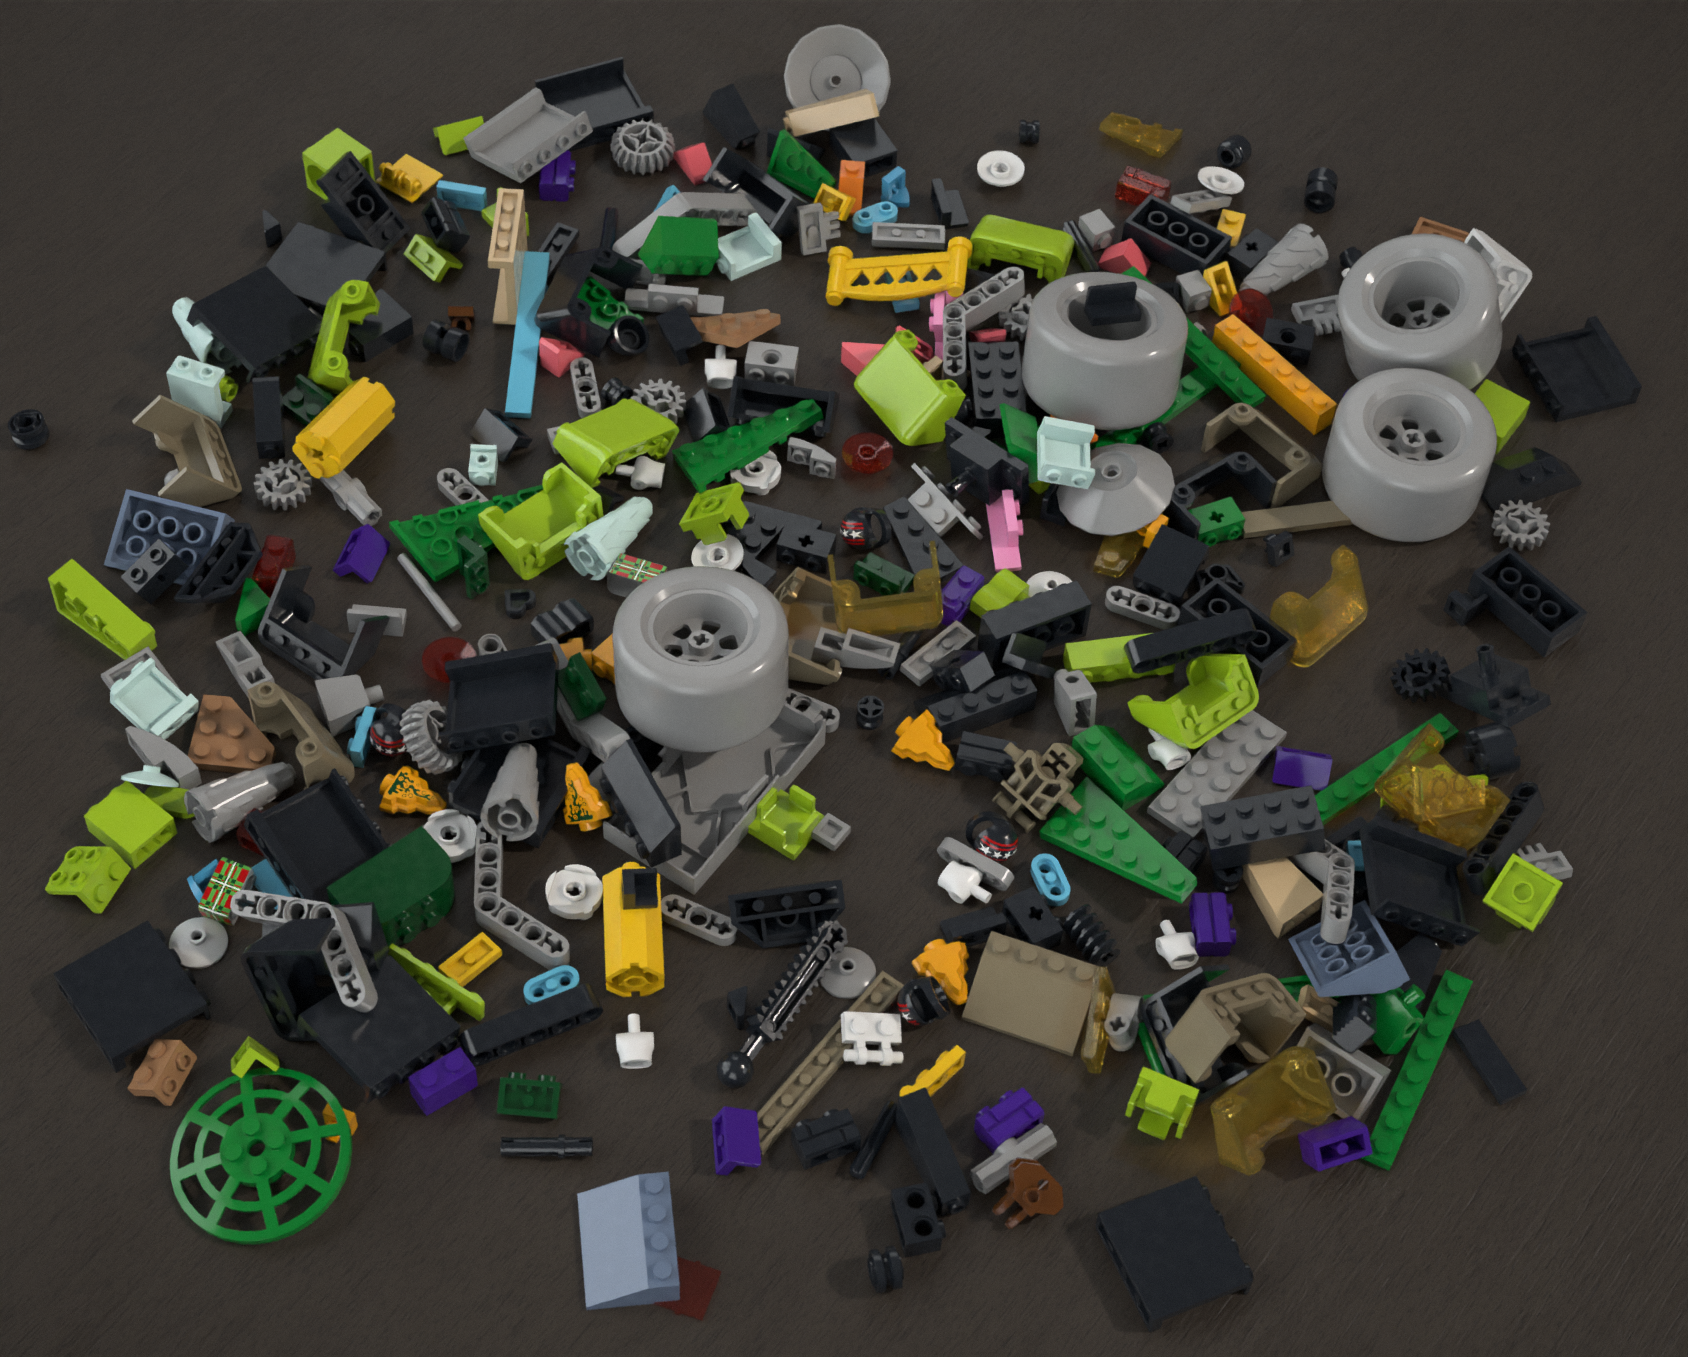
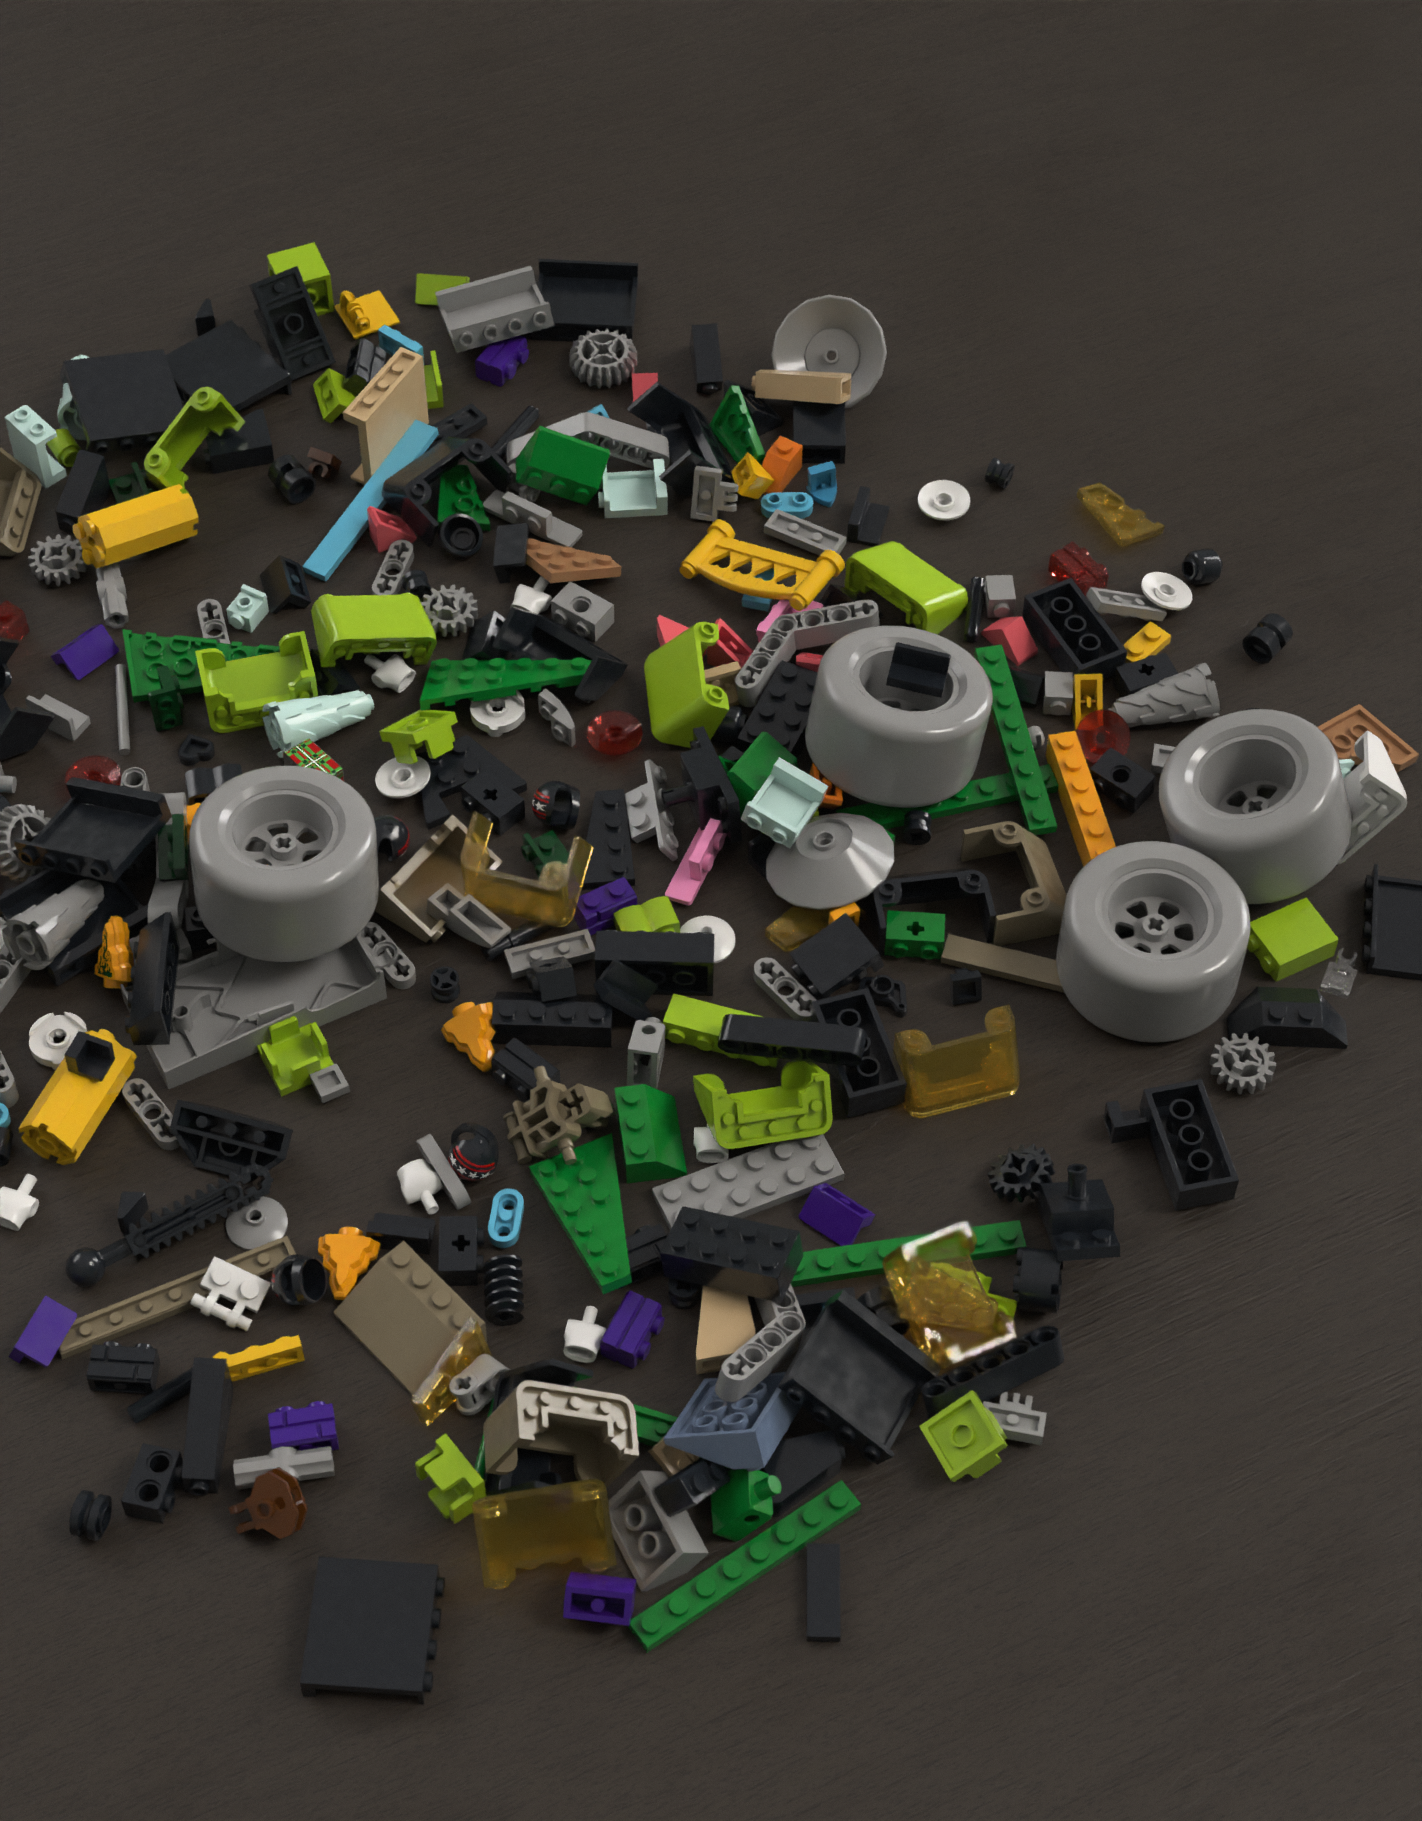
camera: 30 degrees right, 0 degrees up
none -> clear plate [1320,948,1358,999]

